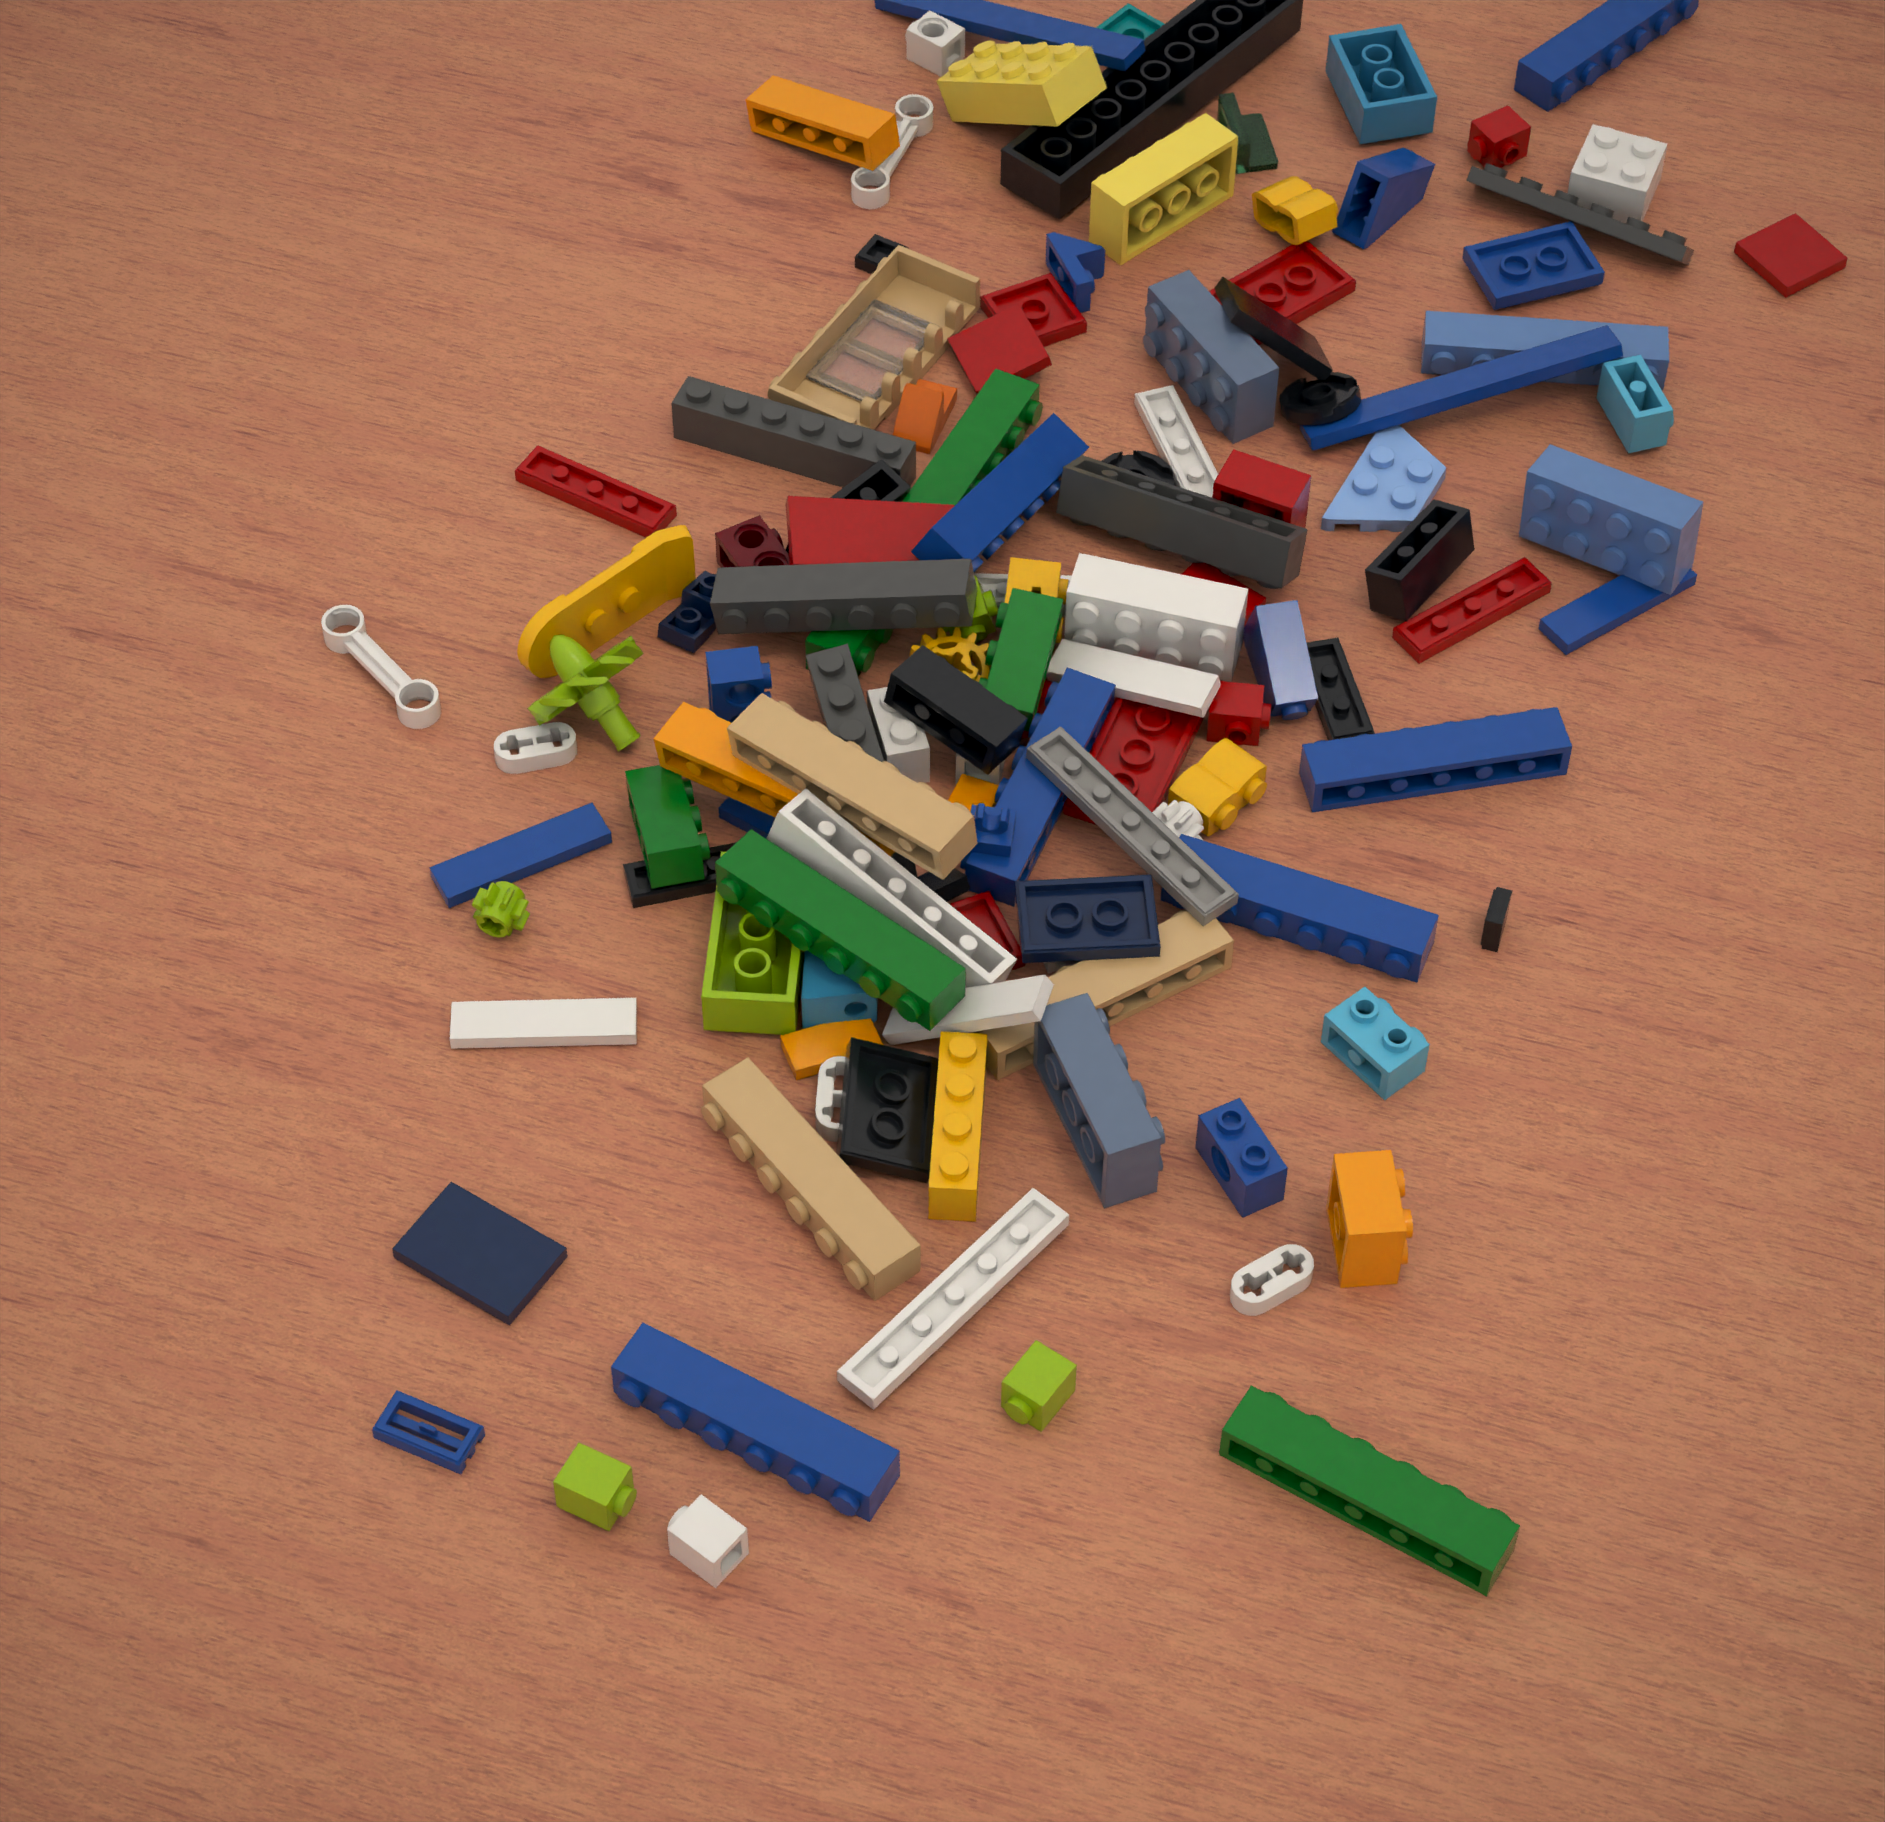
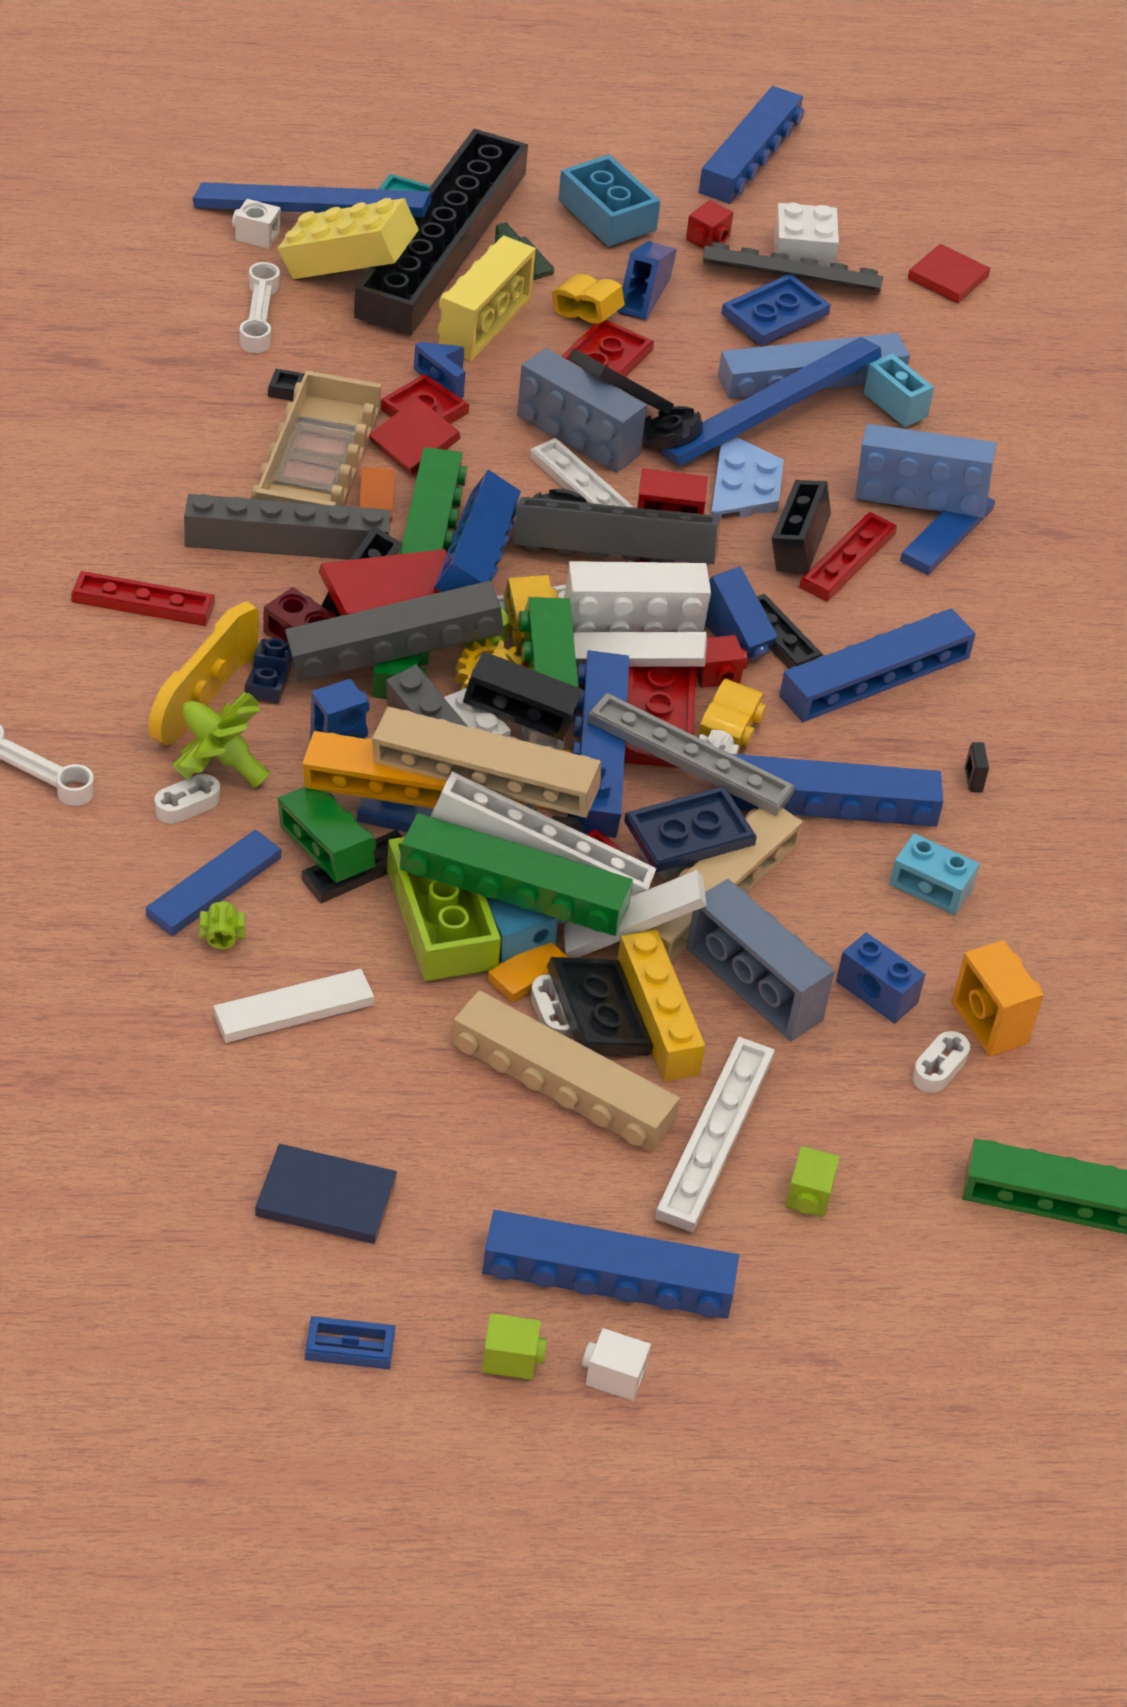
camera: 25 degrees left, 5 degrees down
light orange brick [745,75,900,171] -> none

